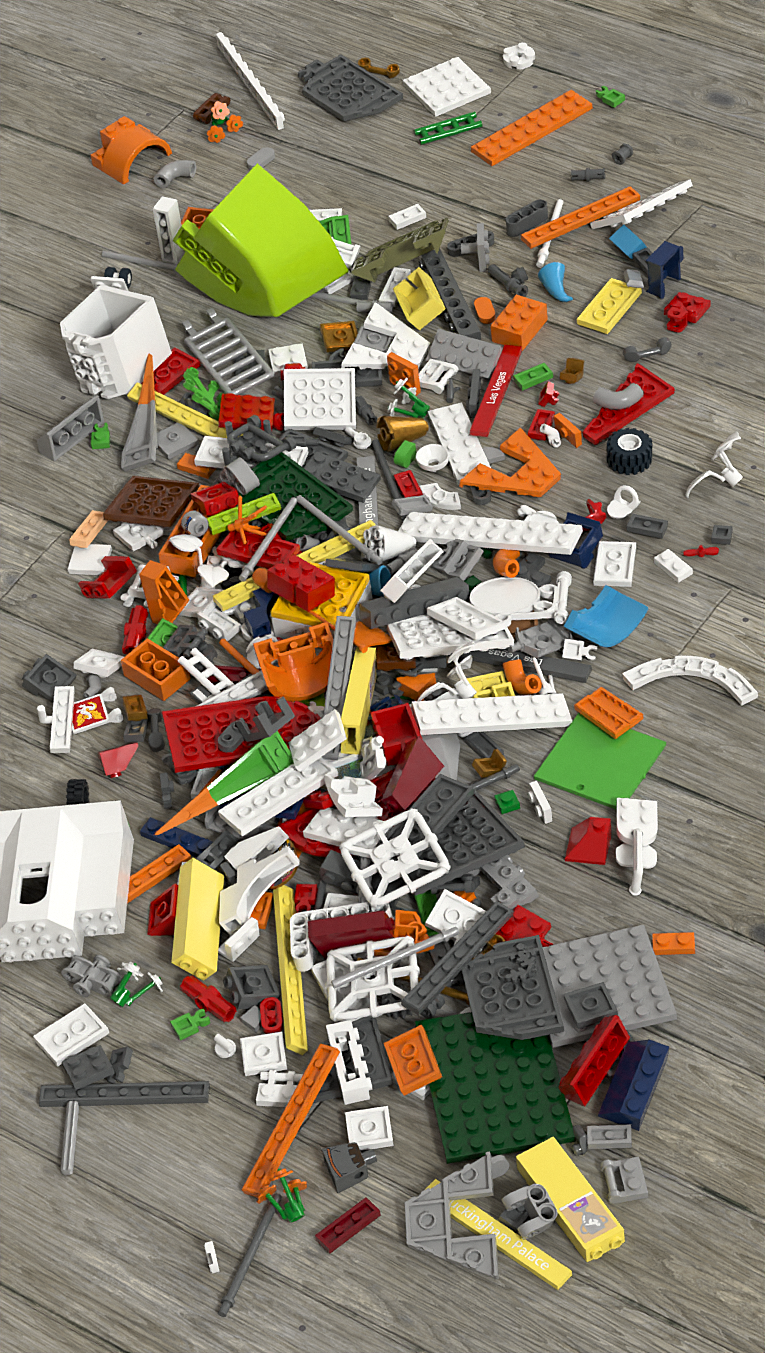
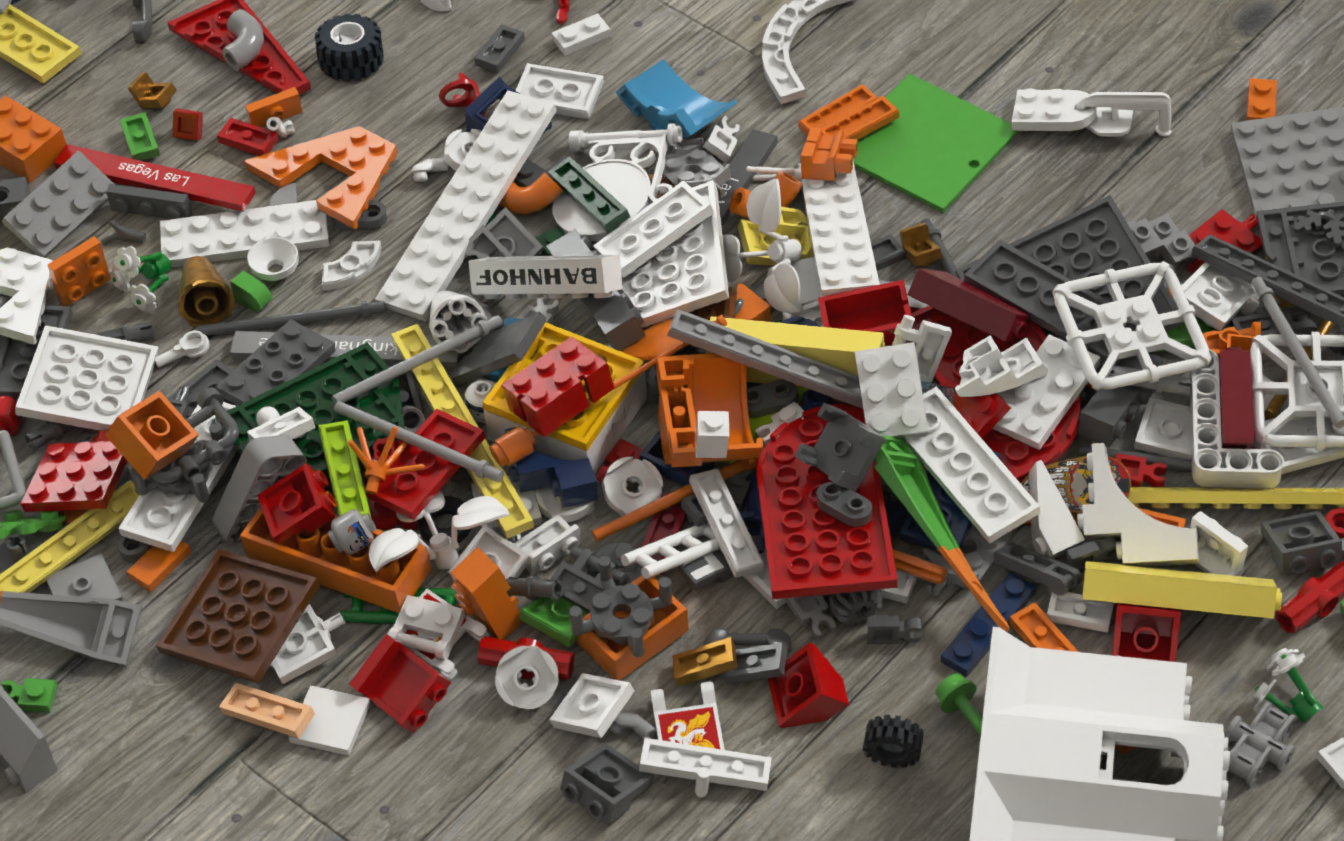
camera: 85 degrees left, 5 degrees up
dark grey plate [313,427,353,447] -> none
light grey tile [392,495,433,516] -> none
red plate [394,470,423,498] -> none
white plate [419,359,459,394] -> none
green plate [494,790,520,814] -> none
white plate [528,781,552,824] -> none
red slope [565,817,612,865] -> none
white piece [607,485,641,519] -> none
none -> orange brick [105,390,199,480]
none -> white plate [247,407,315,441]
none -> white plate [495,645,559,709]
none -> dark grey pin [506,575,564,600]
none -> plate [548,156,631,232]
none -> dark grey plate [569,556,672,657]
none -> white brick [695,411,729,458]
none -> orange hips [801,127,858,181]

